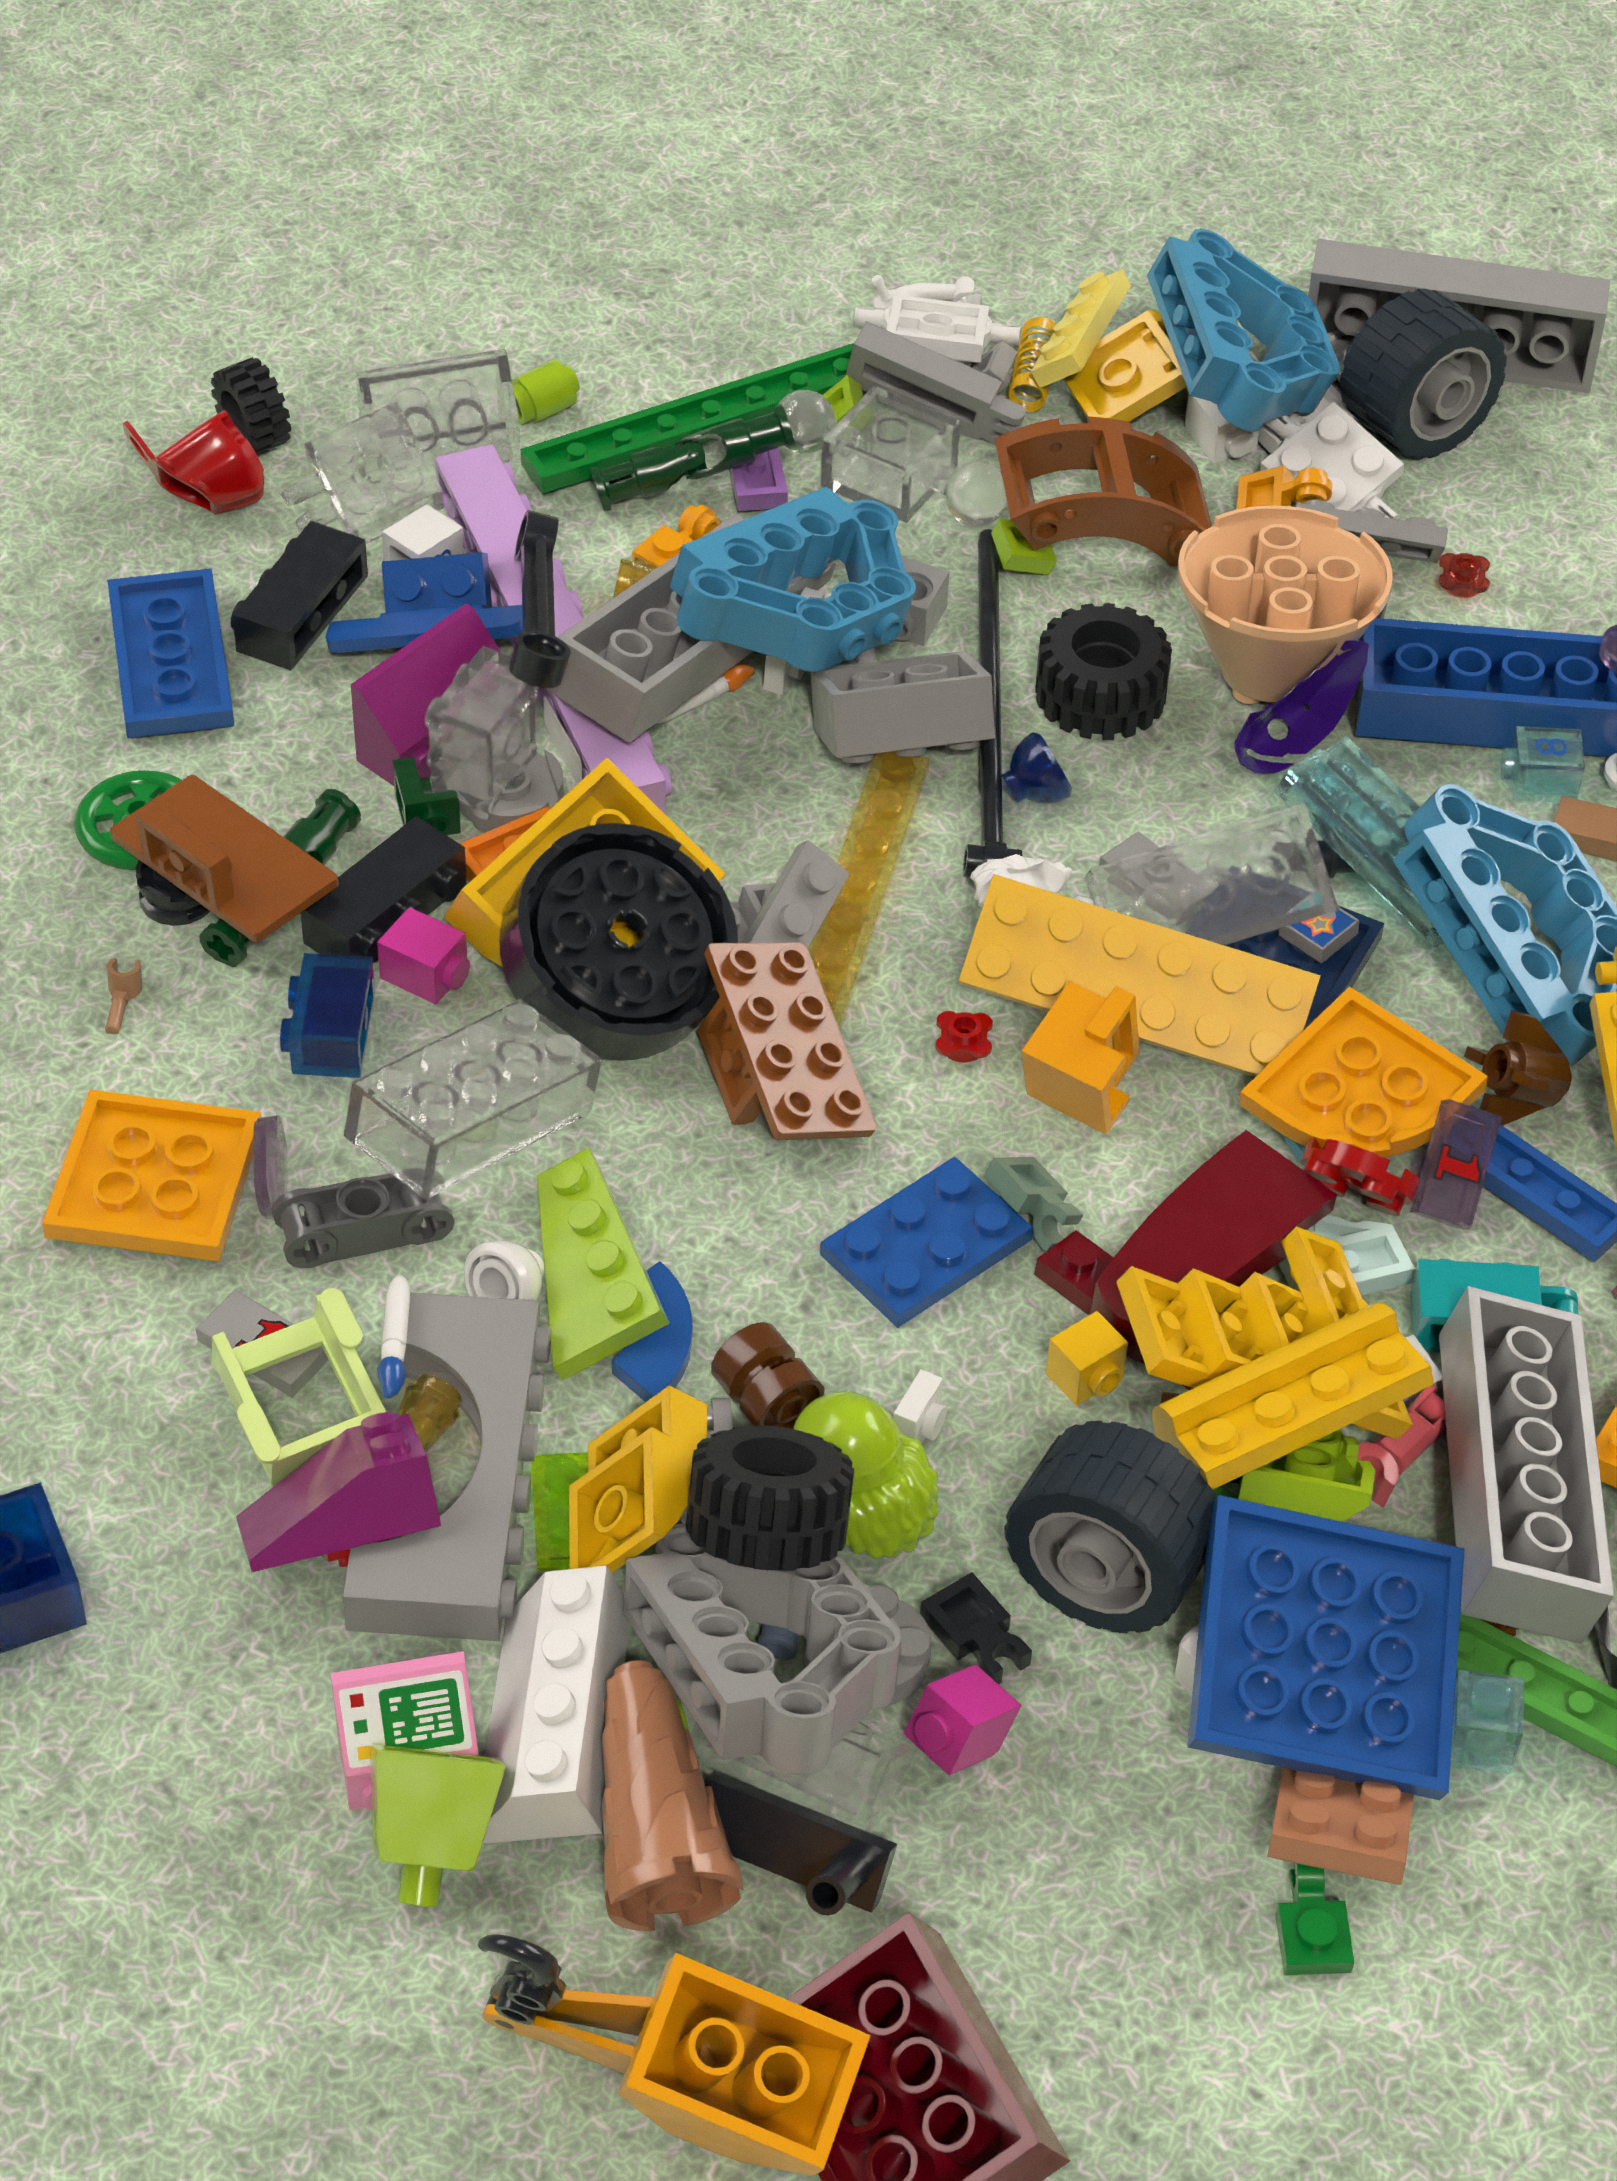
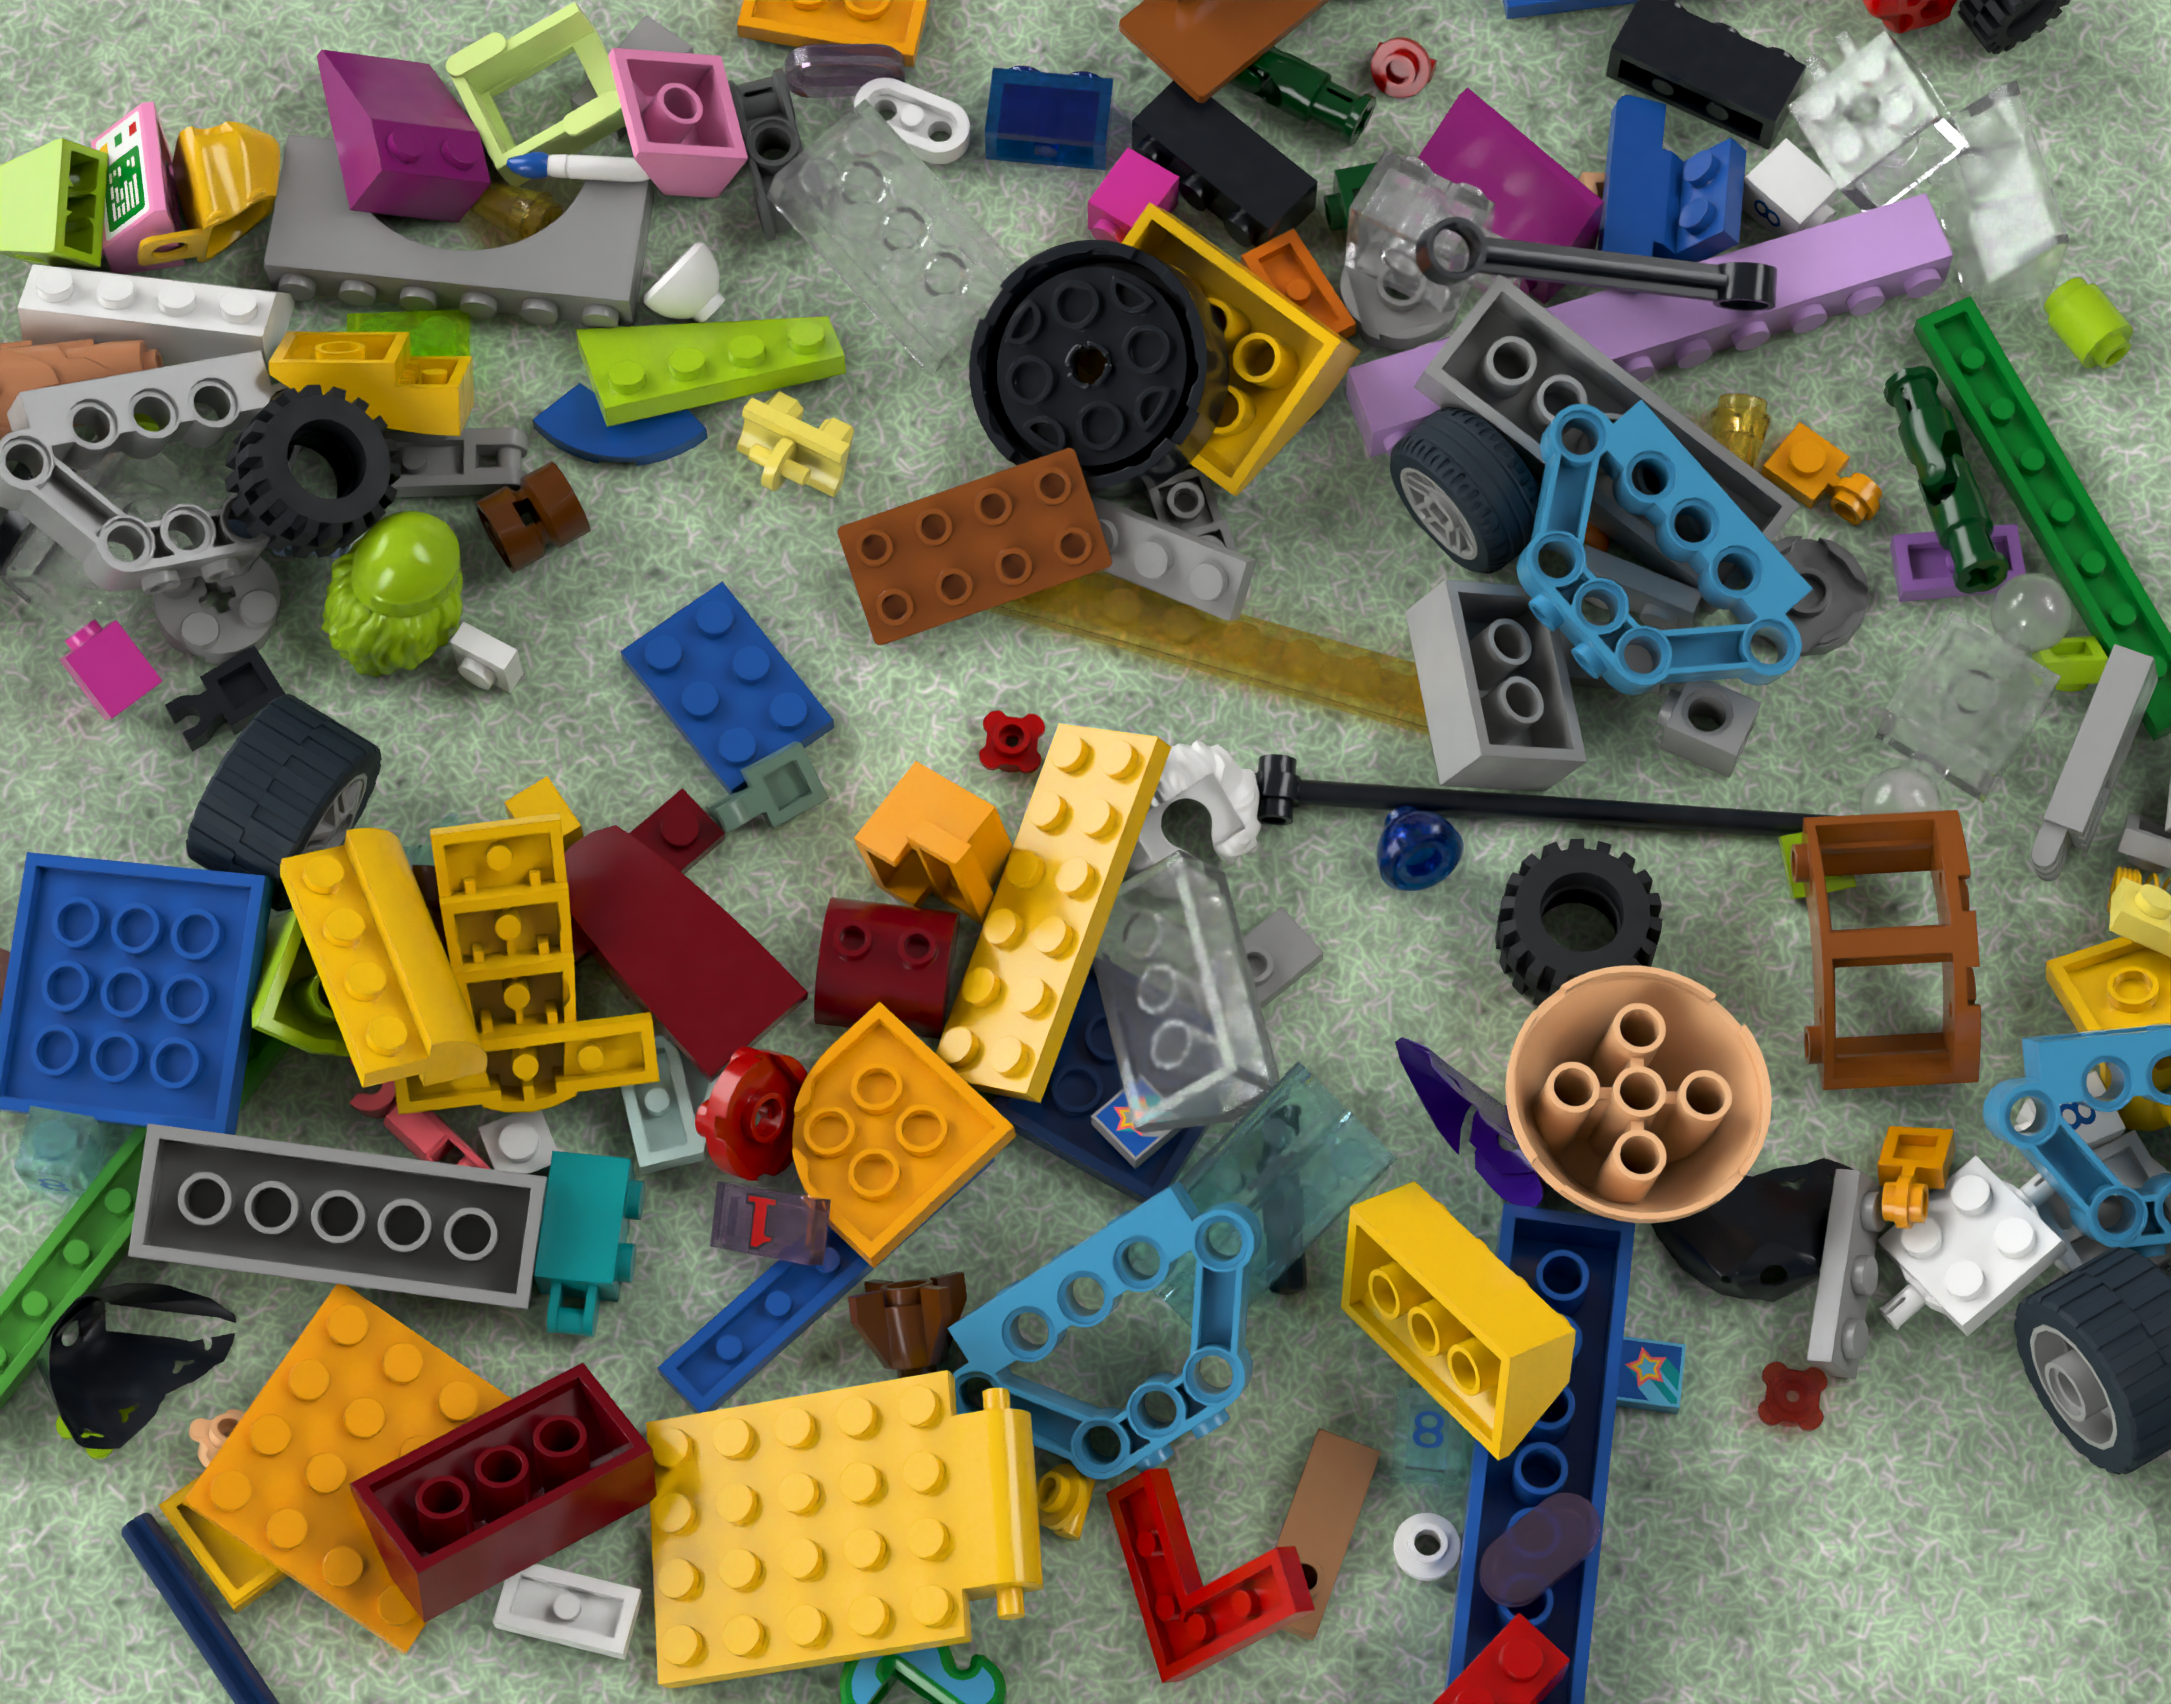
camera: 95 degrees right, 20 degrees up
none -> yellow piece [137,121,281,266]
none -> bright pink slope [608,48,748,198]
none -> light yellow hips [736,391,854,498]
none -> dark red brick [814,897,960,1039]
none -> white plate [854,78,970,164]
none -> yellow slope [1340,1181,1576,1461]
none -> plate [1370,37,1437,98]
none -> black wheel [1390,407,1540,574]

